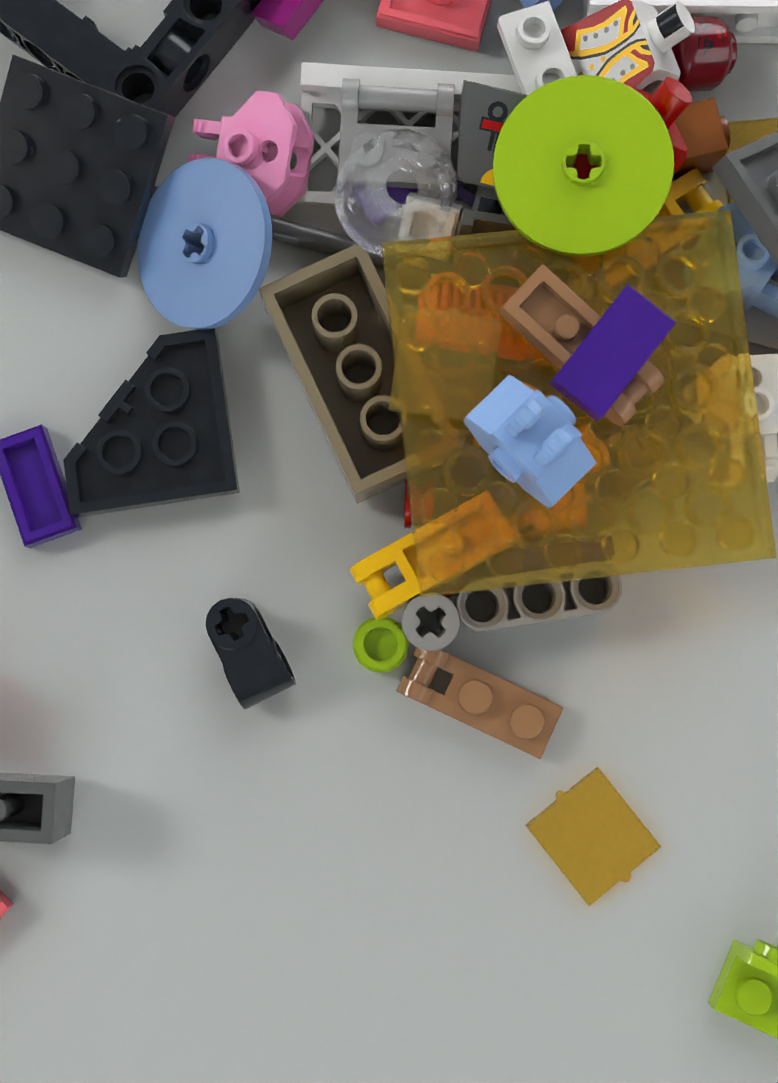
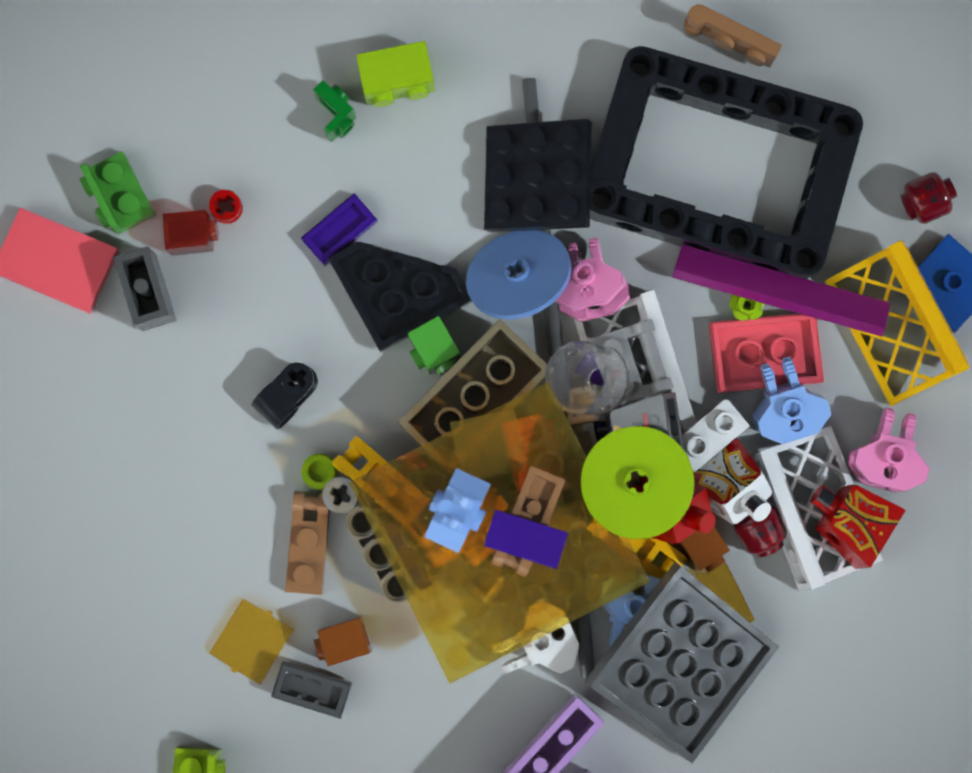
camera: 65 degrees right, 0 degrees up
none -> dark grey plate [271,661,353,719]
none -> dark orange brick [314,616,372,667]
none -> bright green brick [407,316,460,375]

